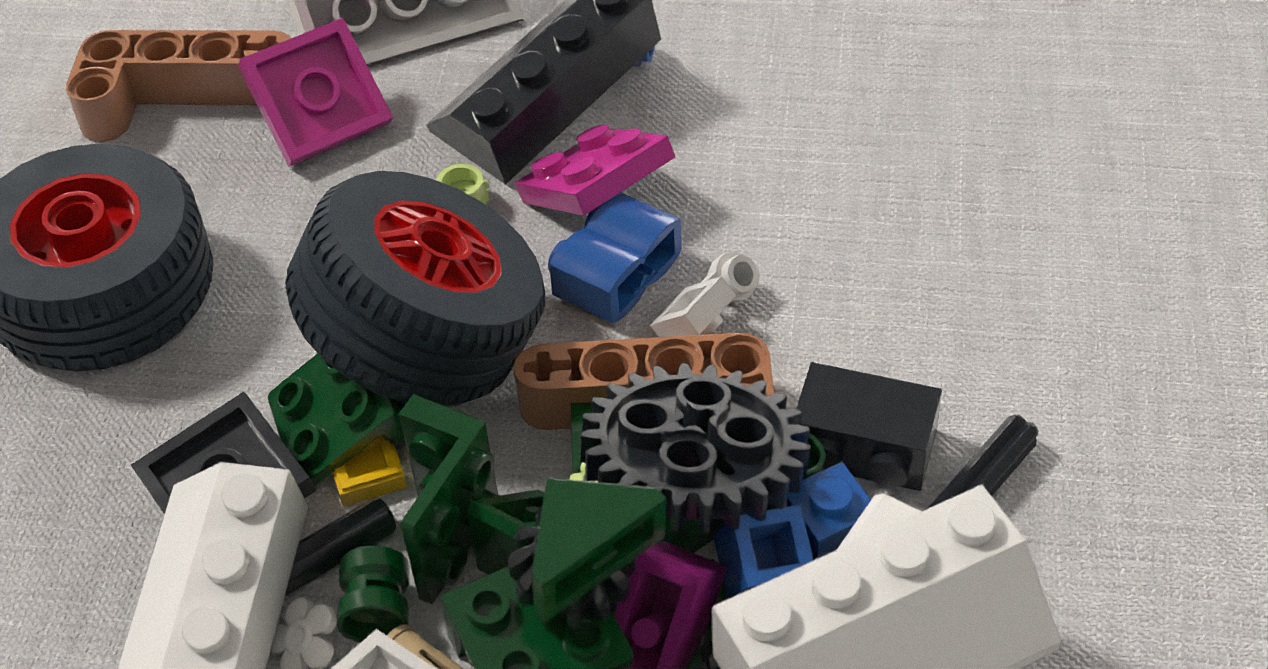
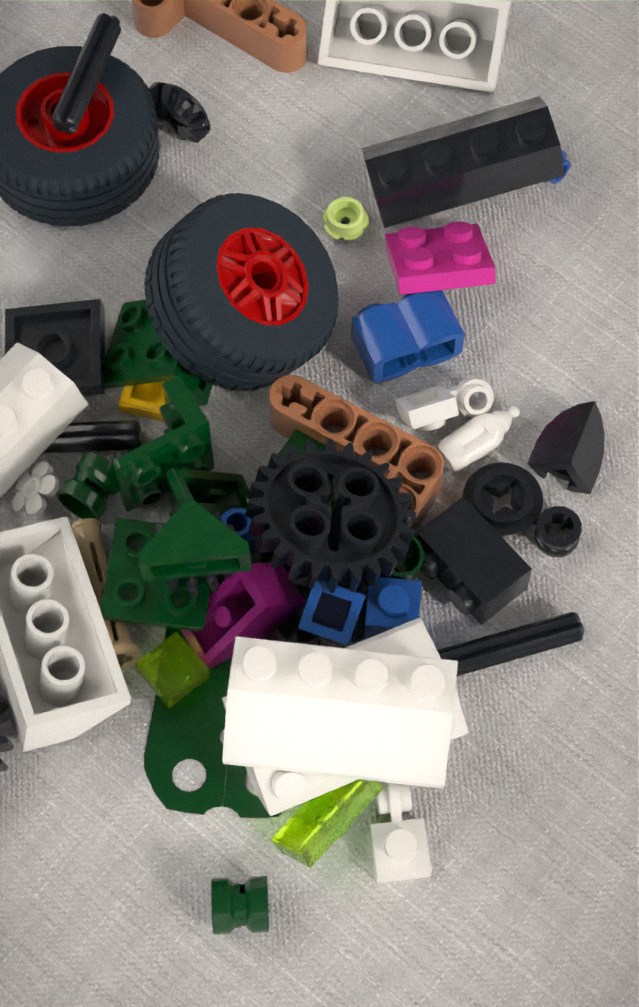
camera: 30 degrees right, 15 degrees up
dark pink plate [238,18,393,167] -> none
none -> black axle [51,13,121,135]
none -> black gear [149,82,211,143]
none -> white piece [436,406,520,472]
none -> black gear [462,462,543,537]
none -> black brick [527,401,605,494]
none -> black bush [534,506,582,557]

